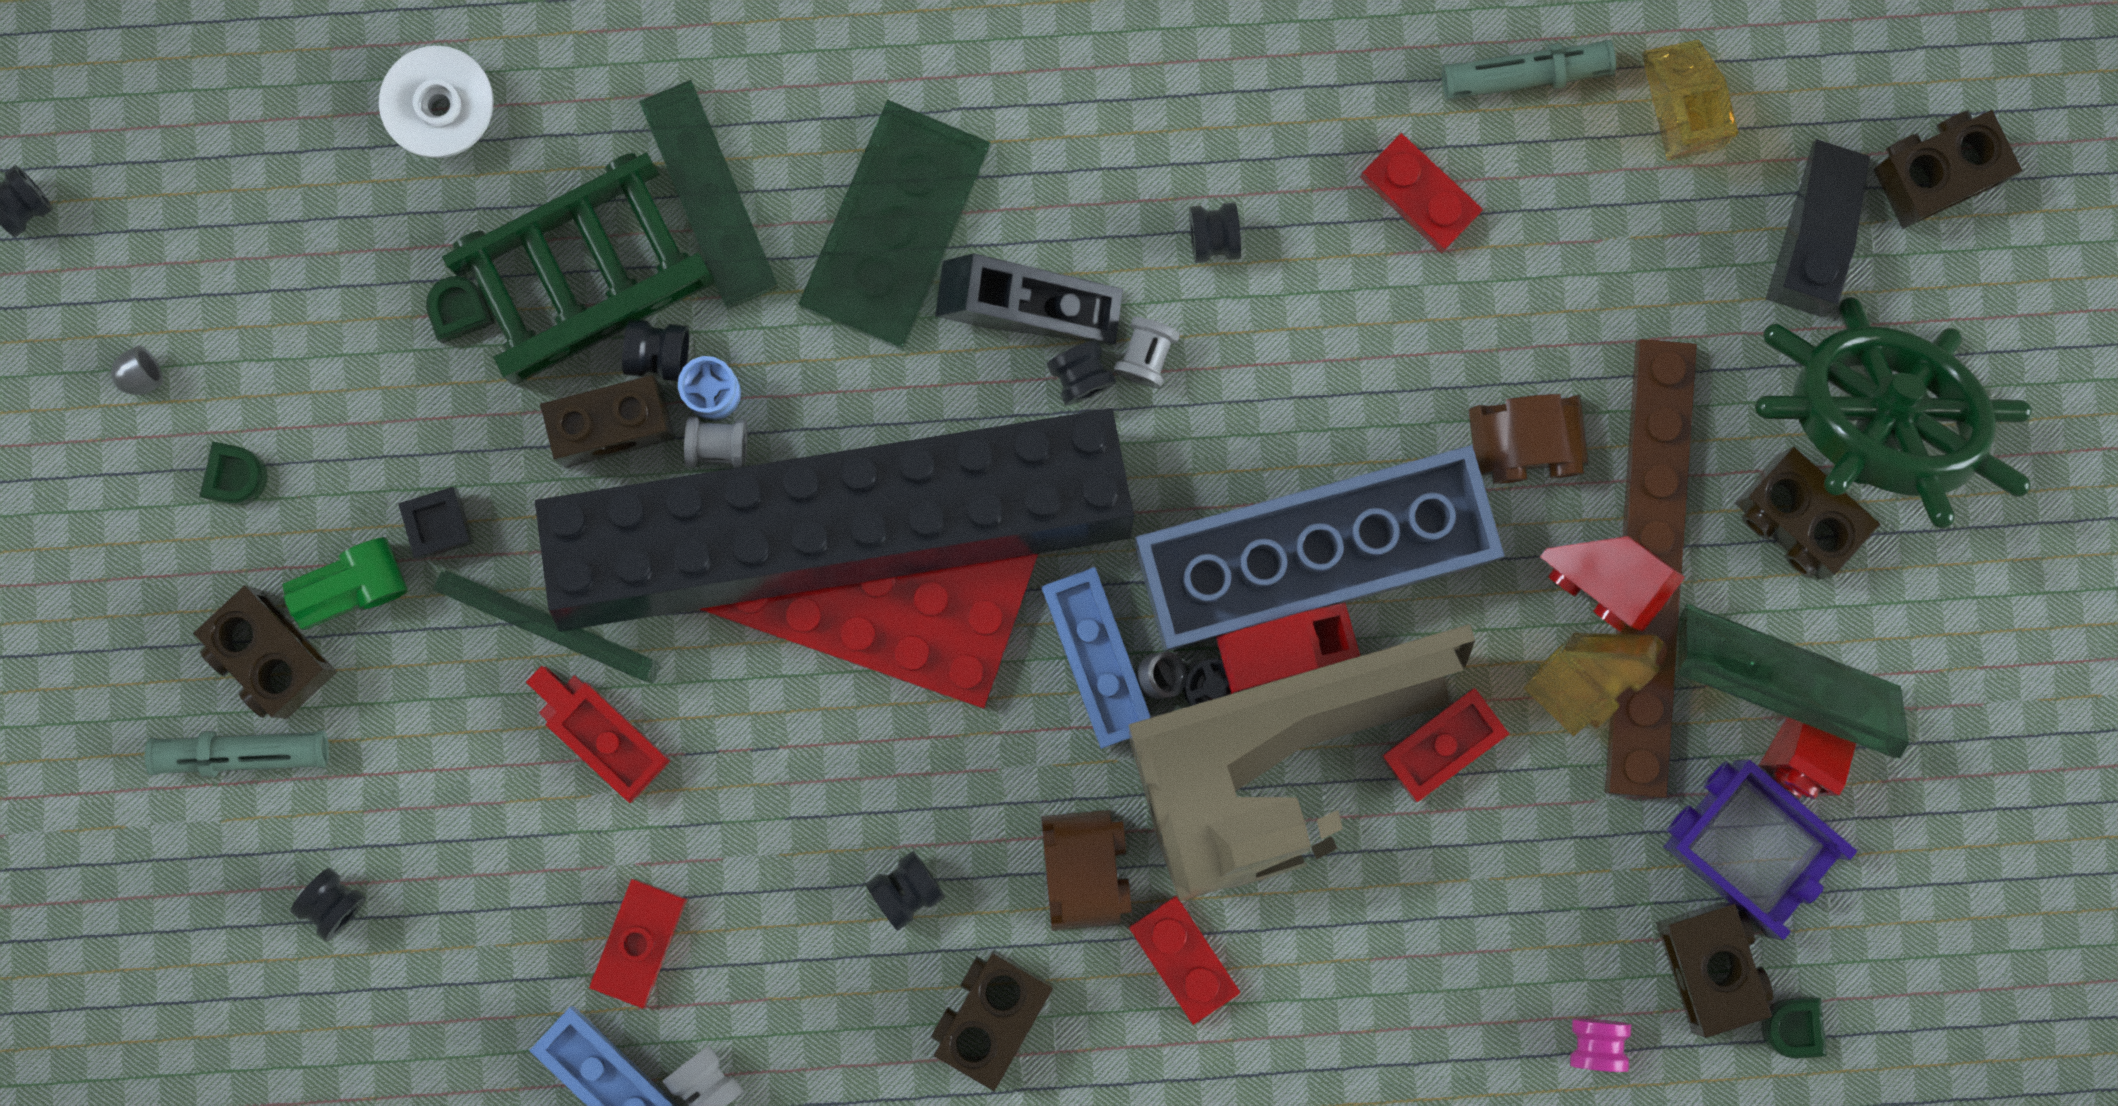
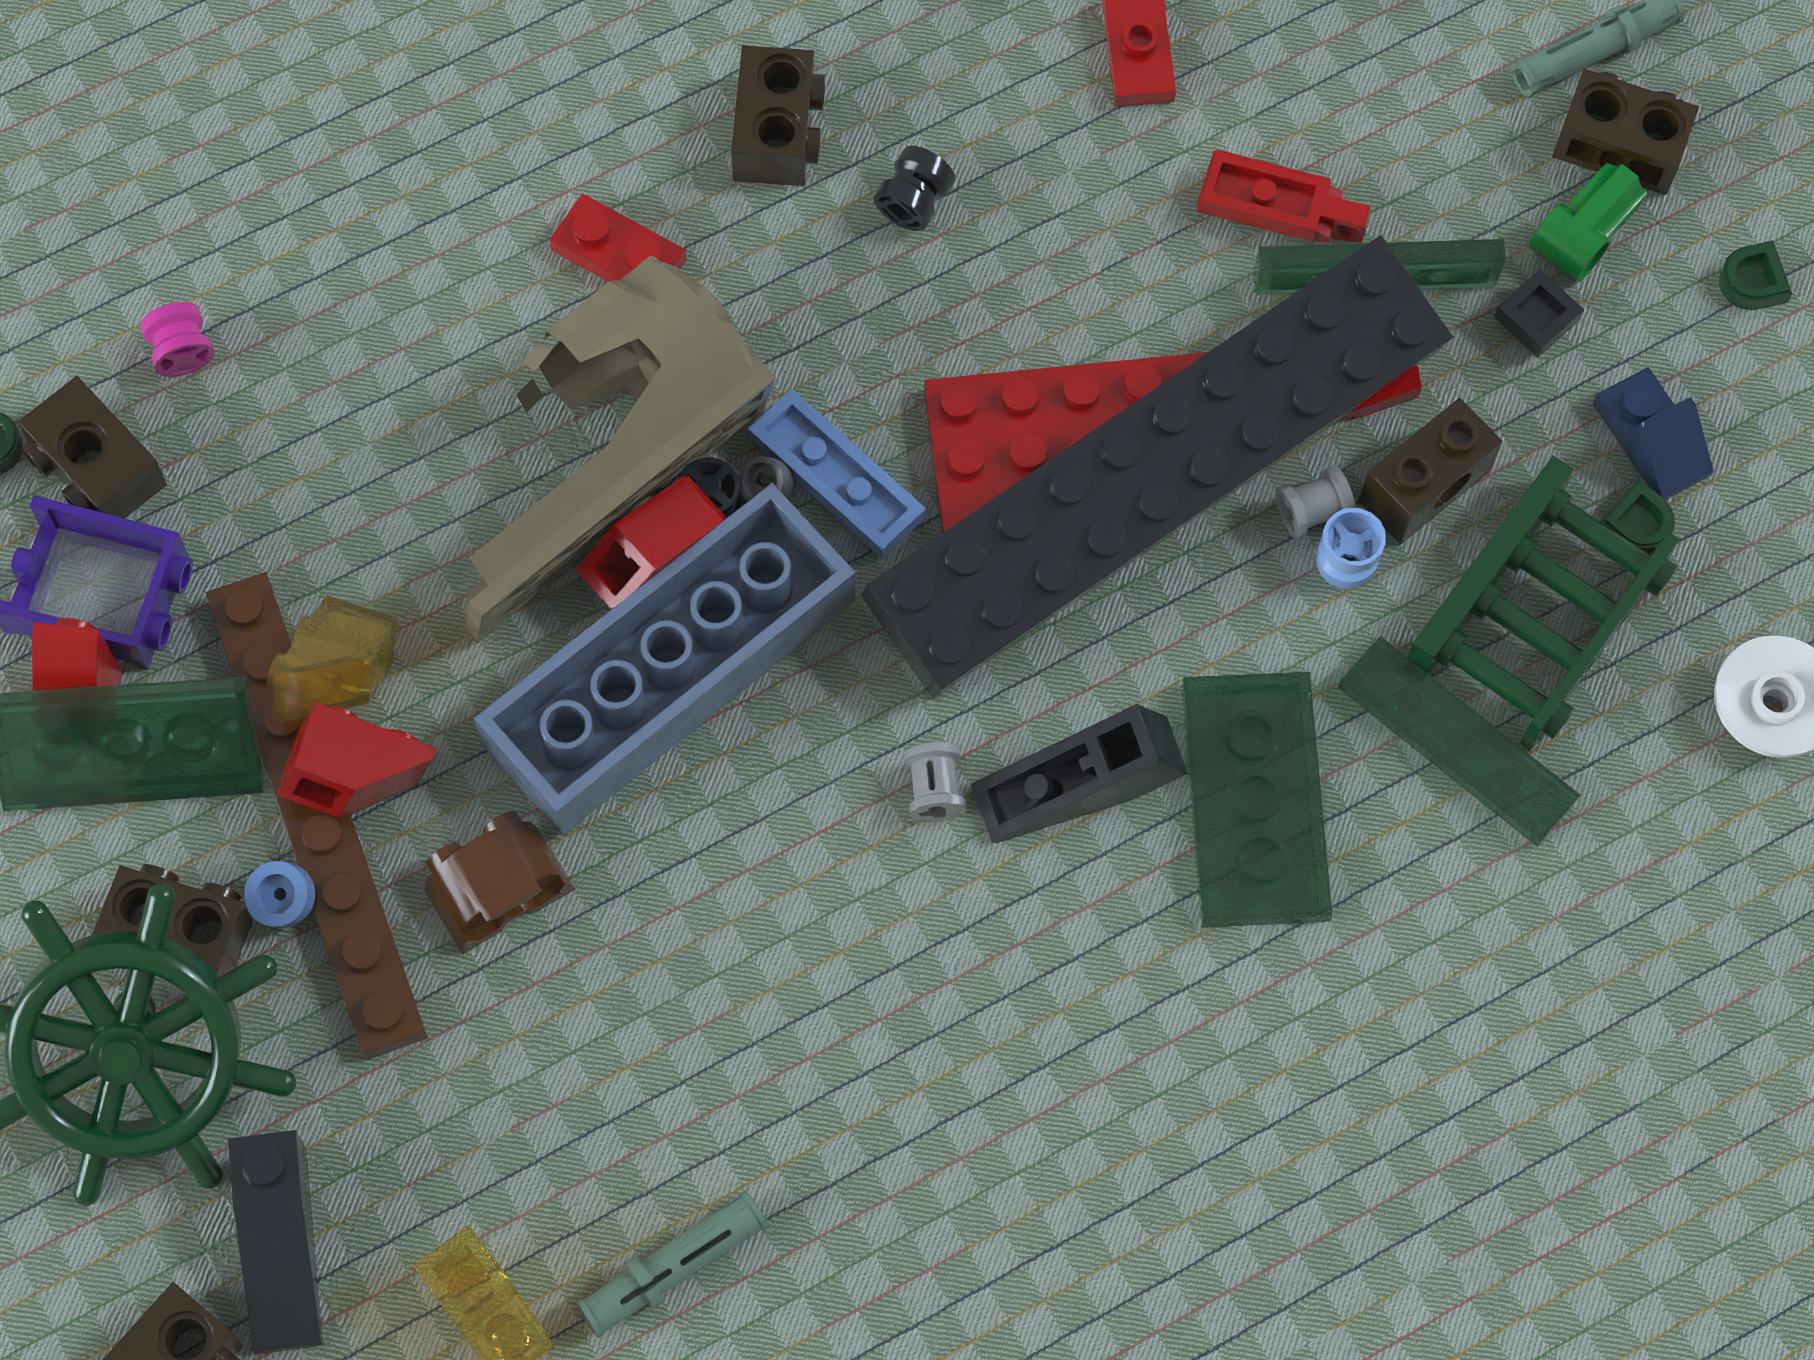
camera: 155 degrees right, 15 degrees down
black wheel [622,319,689,382] -> none
reddish brown cylinder [1041,810,1132,931] -> none
black wheel [1047,340,1116,406] -> none
black wheel [1189,202,1241,264] -> none
red plate [1360,133,1483,254] -> none
red plate [1380,688,1509,803] -> none
none -> medium blue tile [244,861,315,927]
none -> dark blue slope [1593,367,1714,500]

